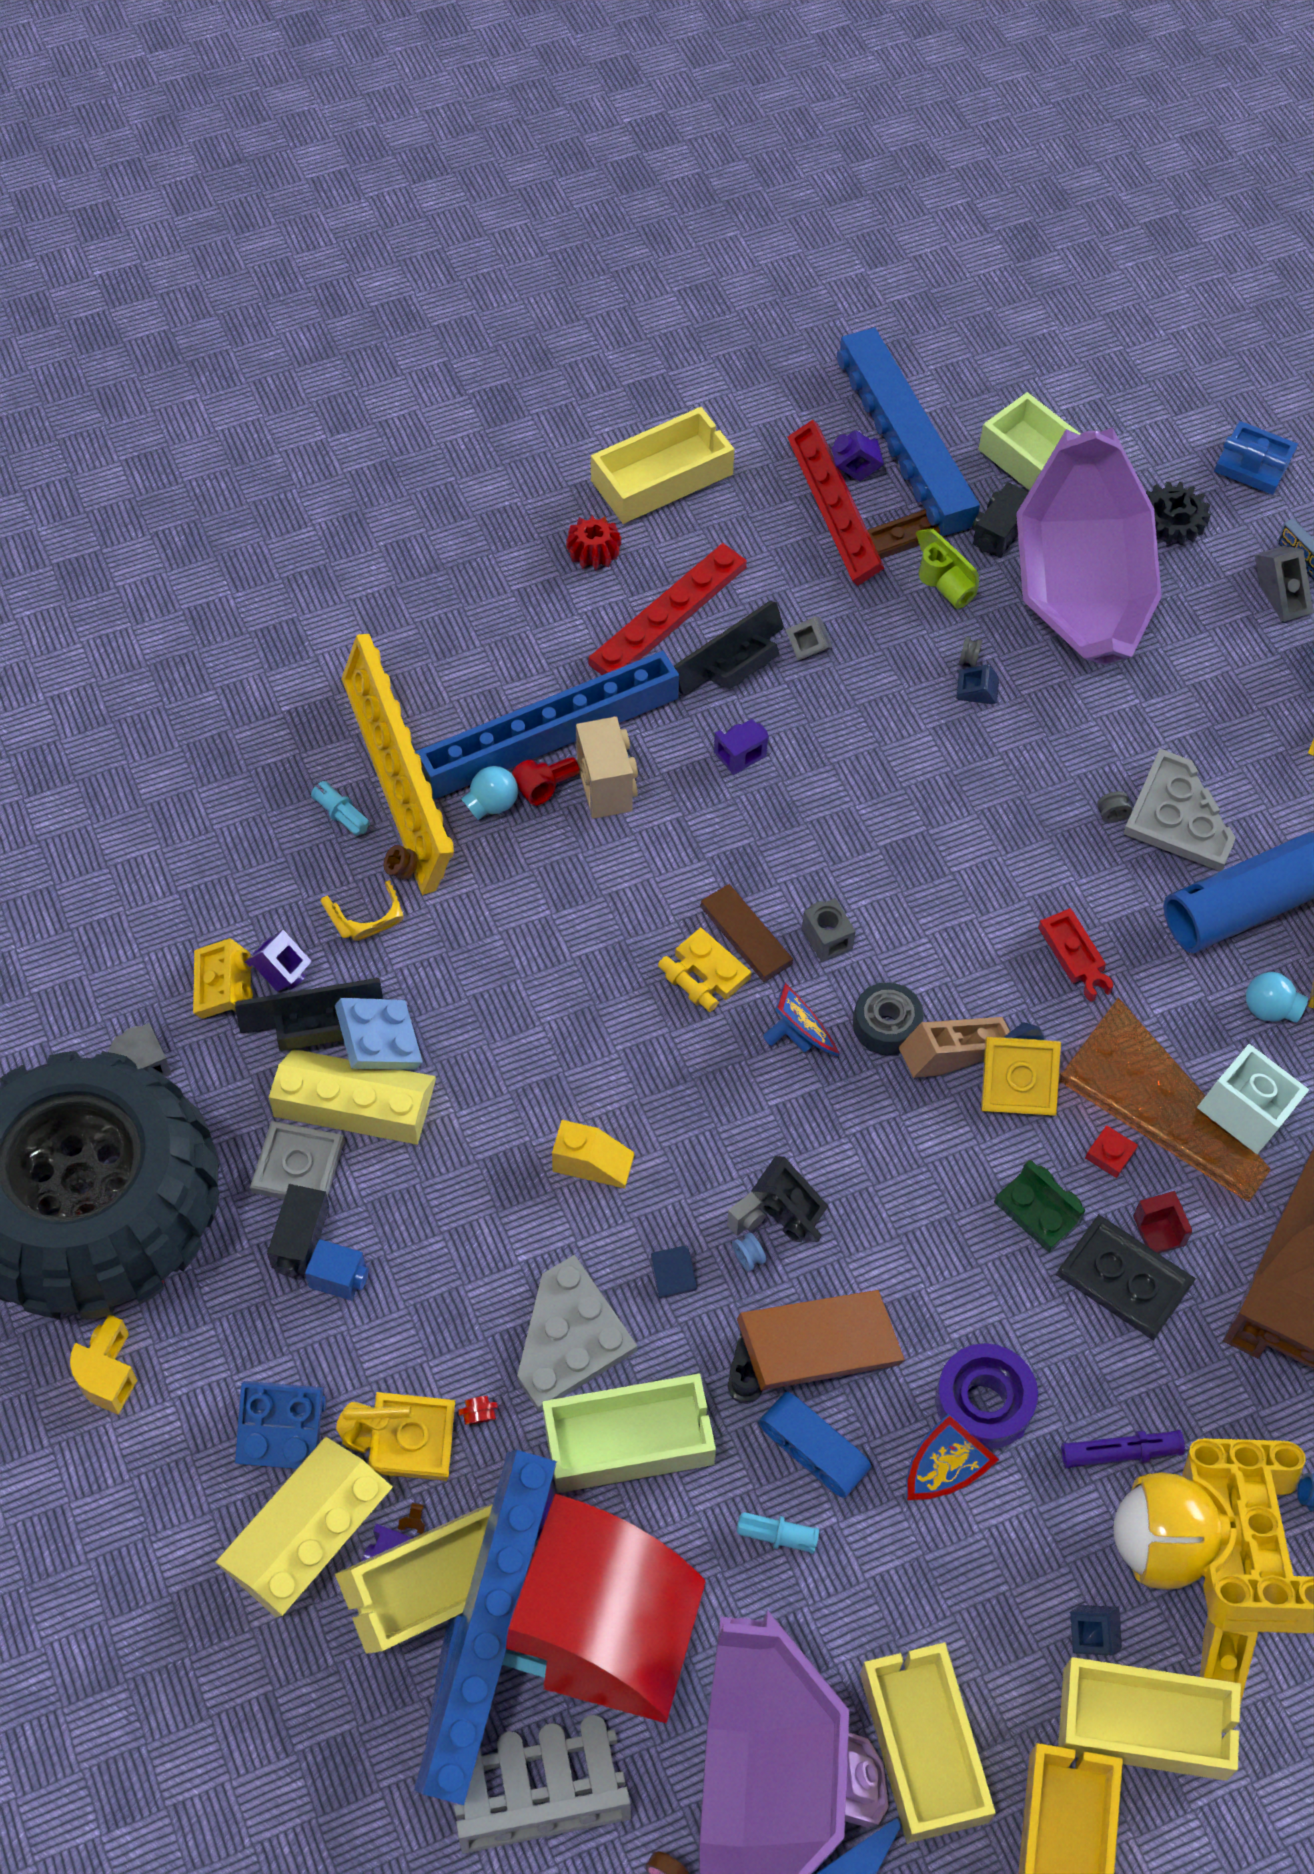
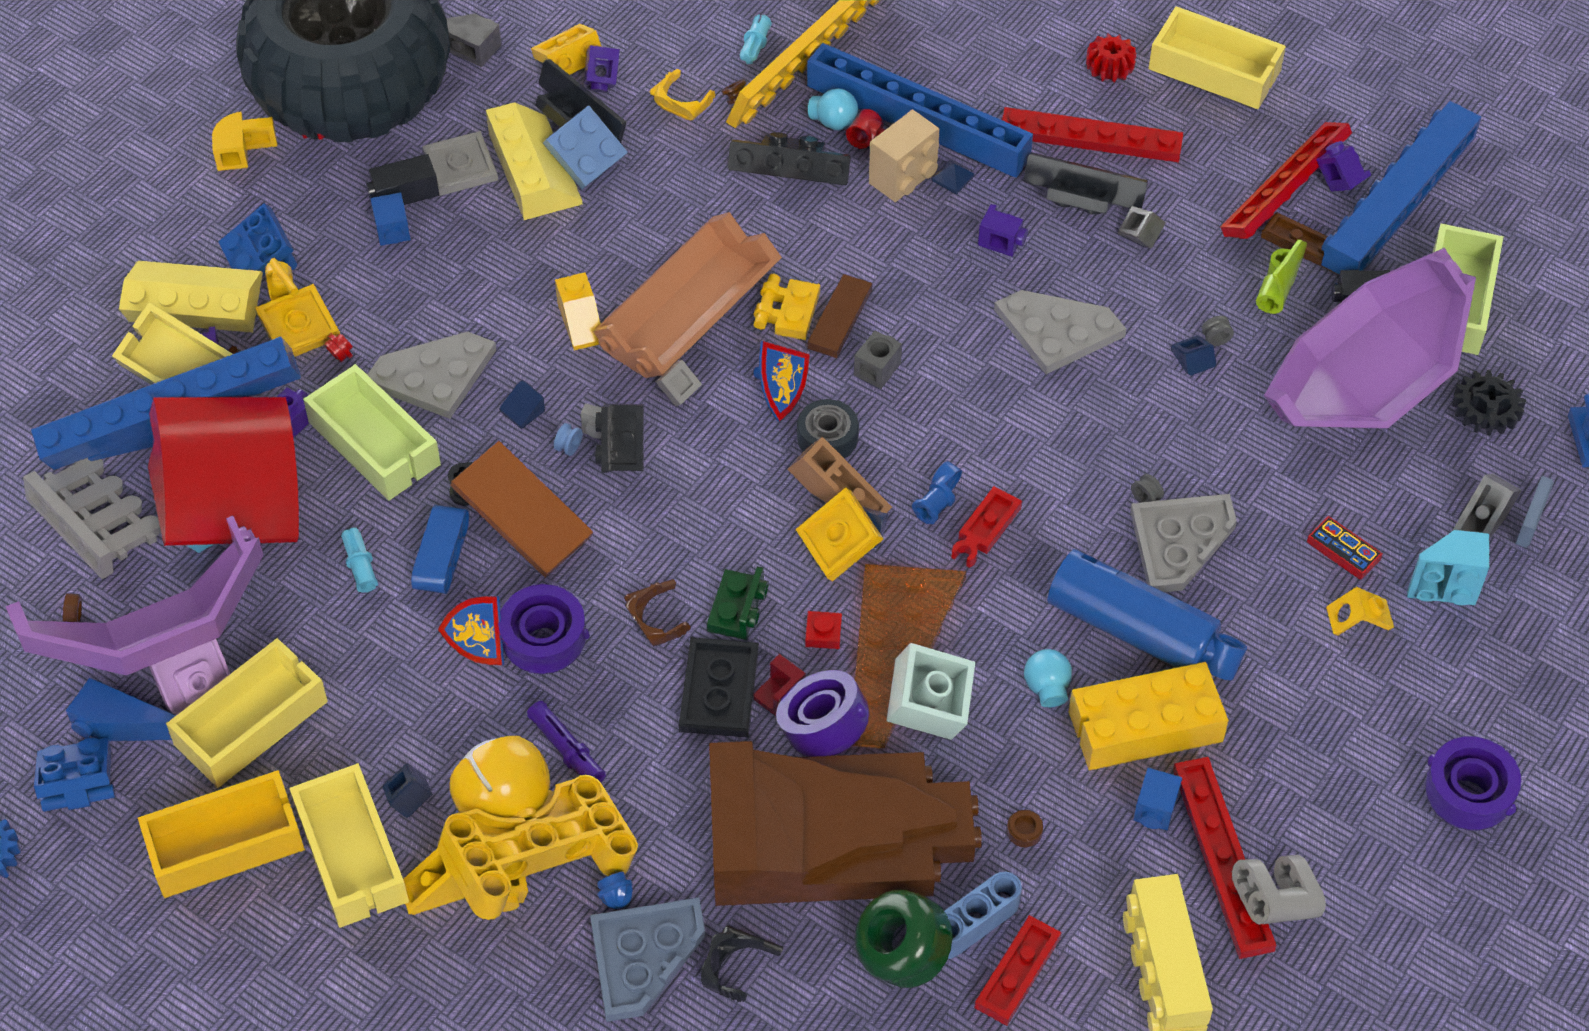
camera: 60 degrees right, 5 degrees down
none -> nougat panel [593,212,782,378]
none -> reddish brown helmet [624,579,691,647]
none -> light grey plate [655,360,702,406]
none -> black bracket [728,132,851,185]
none -> dark purple piece [776,670,870,757]
none -> blue connector [912,461,962,524]
none -> dark blue slope [932,160,974,195]
none -> light grey plate [994,290,1126,374]
none -> tile [1307,516,1383,580]

